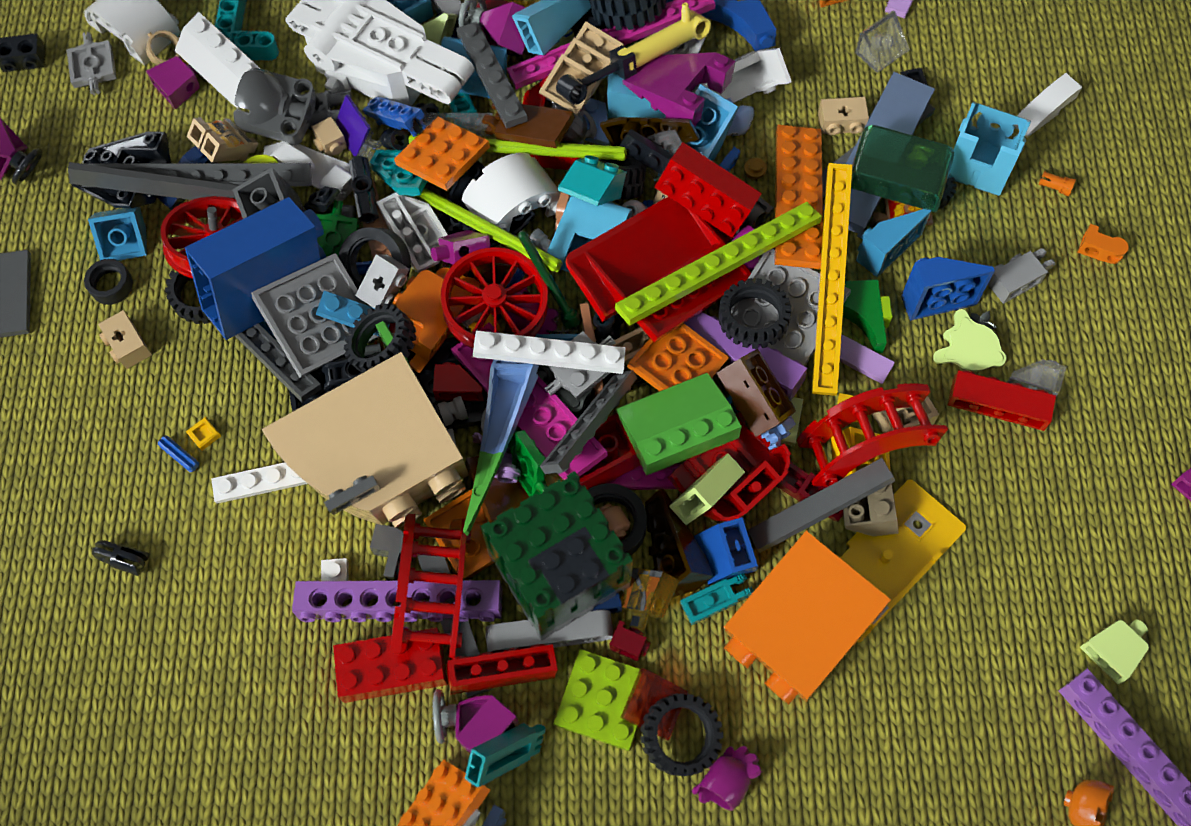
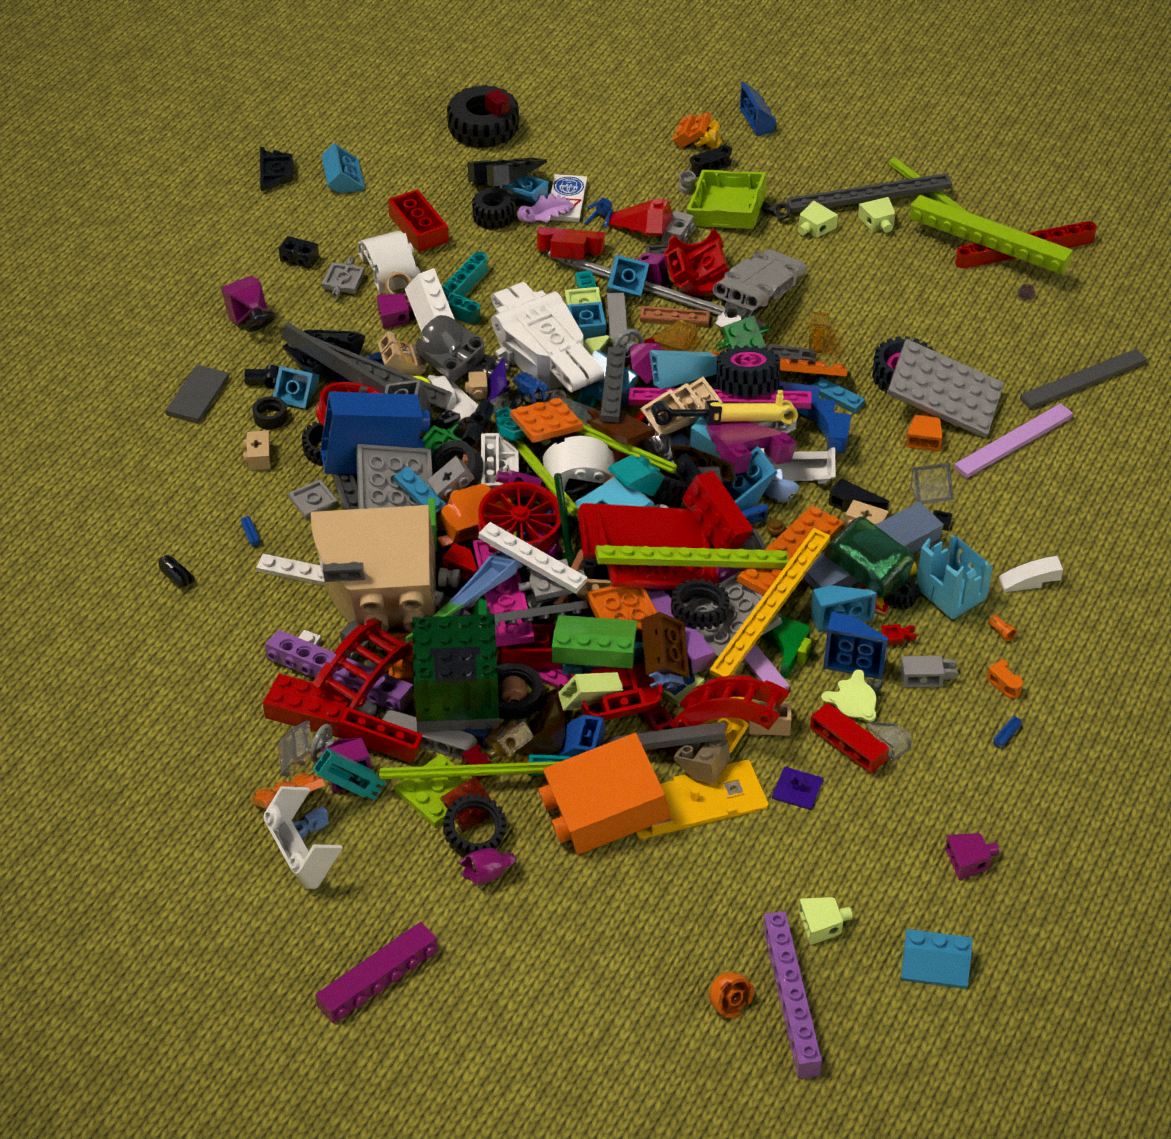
camera: 25 degrees right, 20 degrees down
yellow tile [186,417,221,451] -> none
black tyre [344,304,416,373] -> none
none -> black piece [244,365,279,389]
none -> clear slope [278,721,313,777]
none -> light grey tile [288,479,339,520]
none -> lime axle [379,761,561,780]
none -> dark purple piece [772,766,823,810]
none -> black slope [828,478,890,512]
none -> red plate [880,624,917,645]
none -> blue axle [993,716,1022,748]

